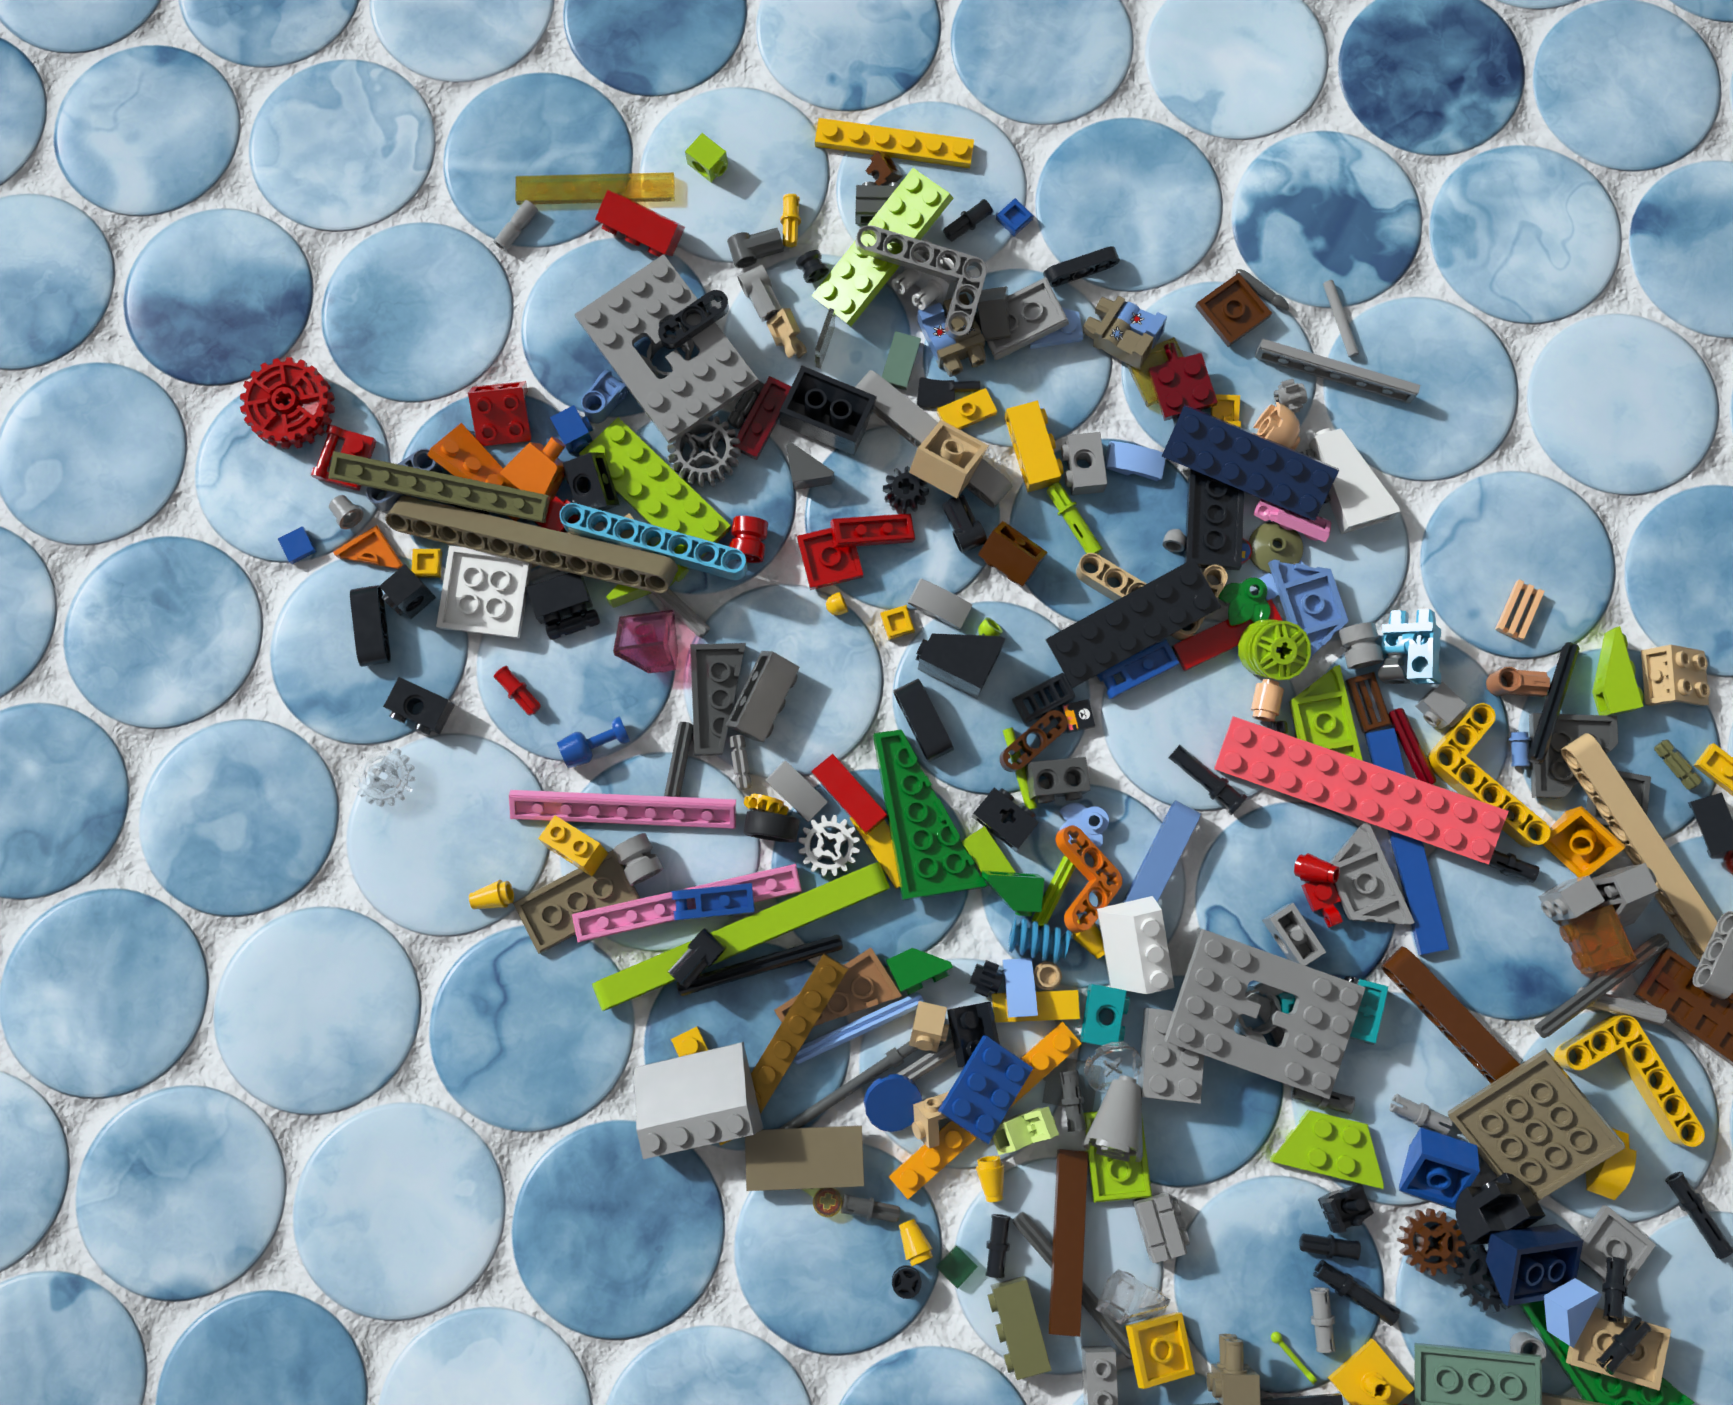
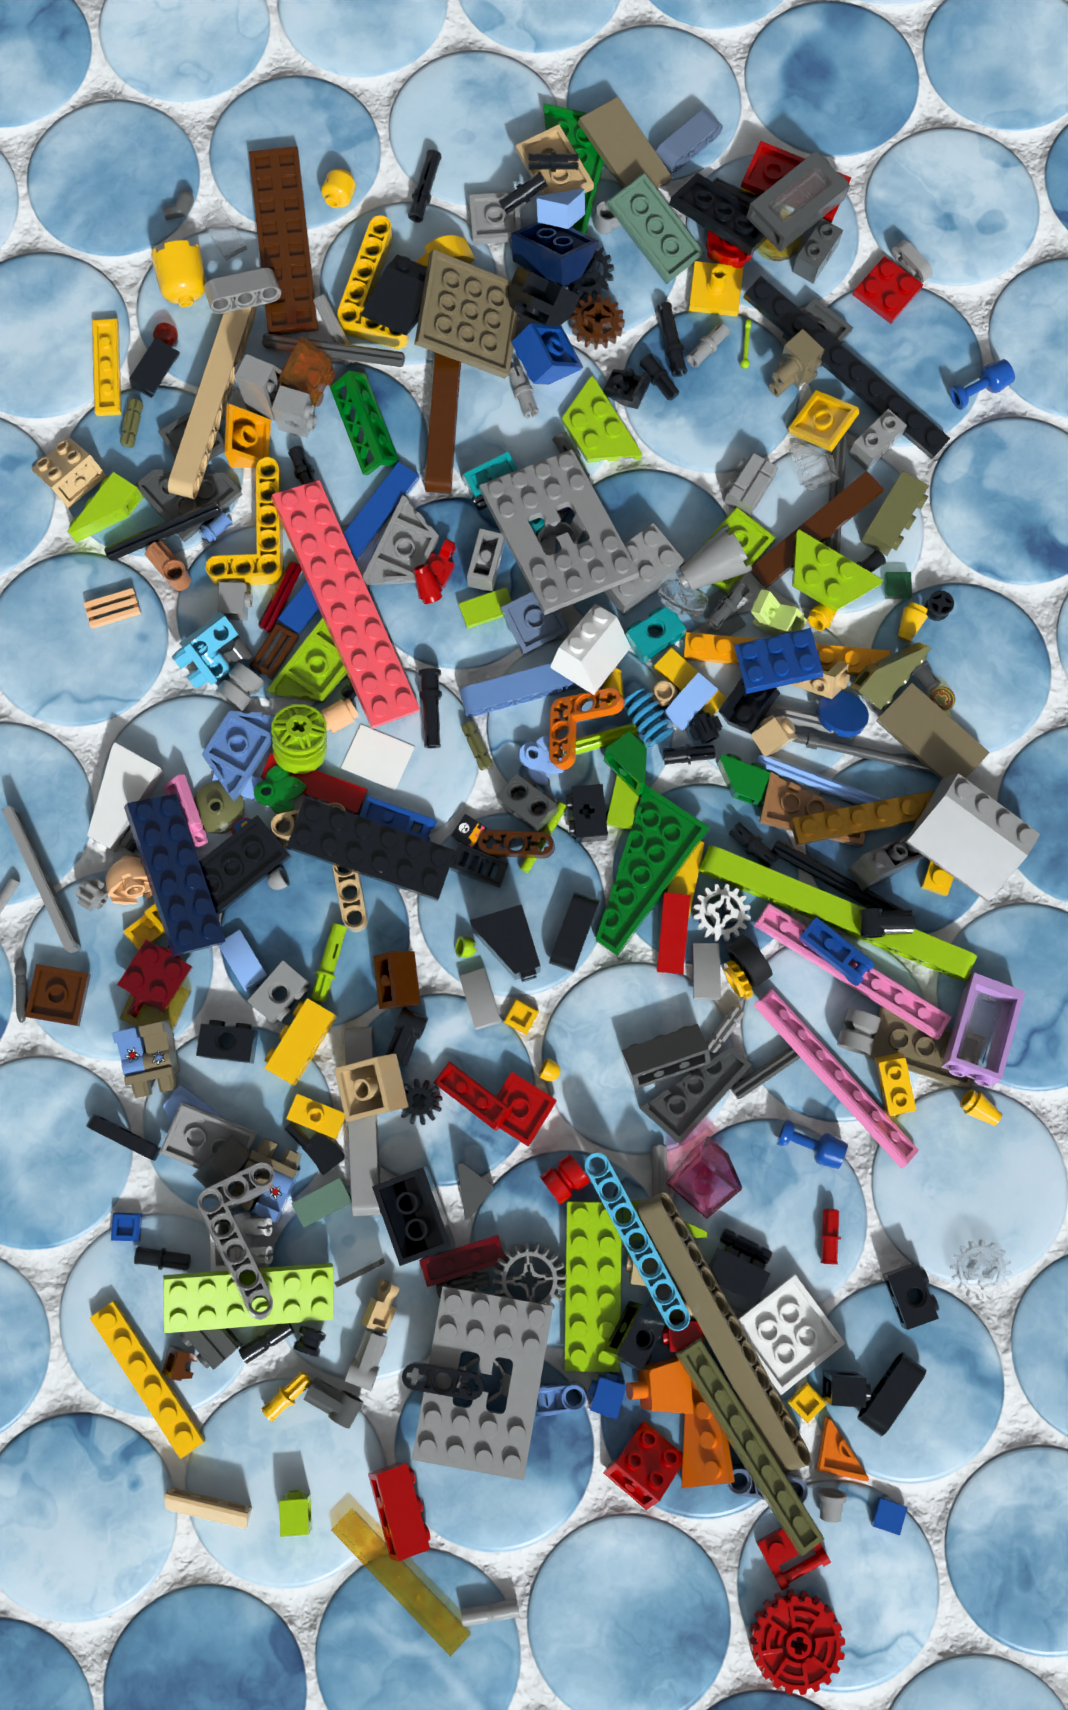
camera: 135 degrees left, 0 degrees up
none -> tan slope [164,1488,252,1529]
none -> black brick [196,1020,259,1064]
none -> black piece [238,1323,294,1364]
none -> green fence [330,371,400,475]
none -> white sticker [341,725,415,791]
none -> black slope [361,254,427,336]
none -> lime tile [458,587,512,629]
none -> olive axle [461,721,493,770]
none -> sand blue plate [500,592,569,654]
none -> black axle [663,744,716,765]
none -> black pin [729,822,779,868]
none -> lime wing [792,530,884,612]
none -> flat silver slope [848,834,925,891]
none -> olive slope [850,642,931,710]
none -> piece [942,973,1025,1087]

